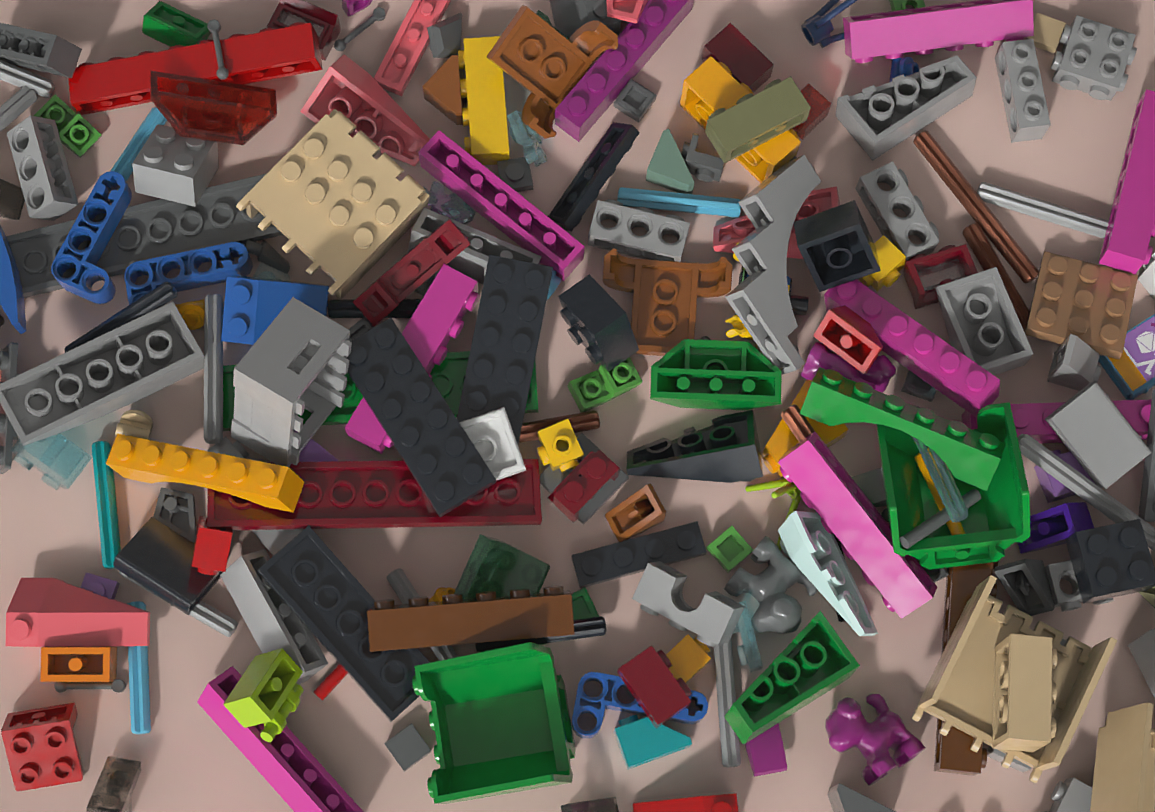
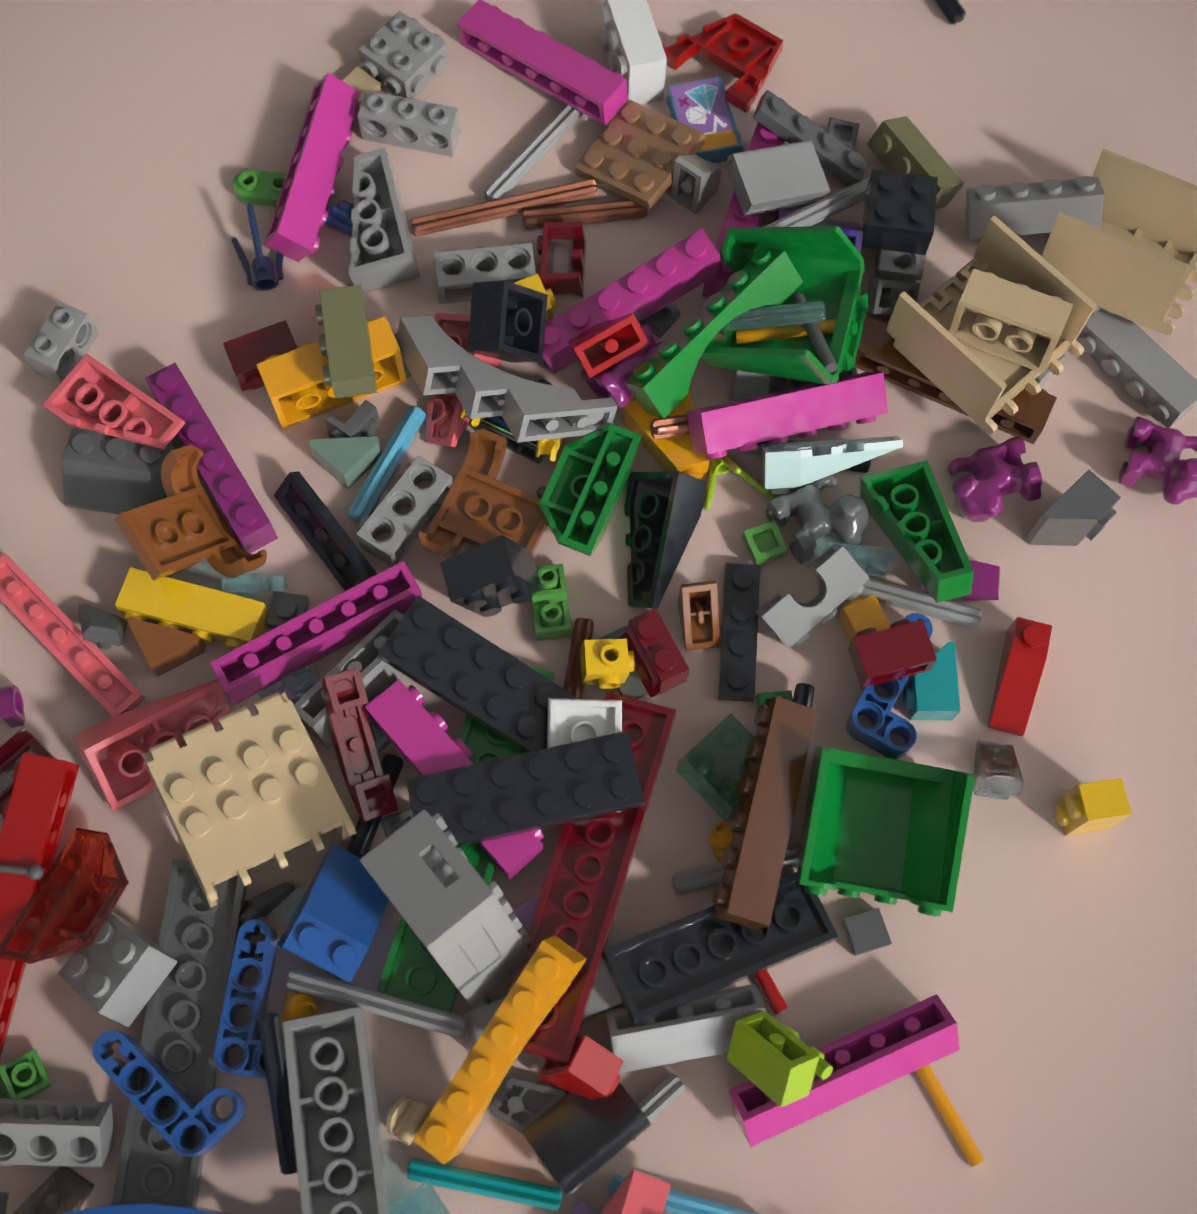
camera: 70 degrees left, 5 degrees down
medium azure axle [111,107,168,190] -> none
dark grey hinge [334,7,386,51] -> none
dark grey tile [613,79,657,123] -> none
light grey slope [936,267,1034,375] -> none

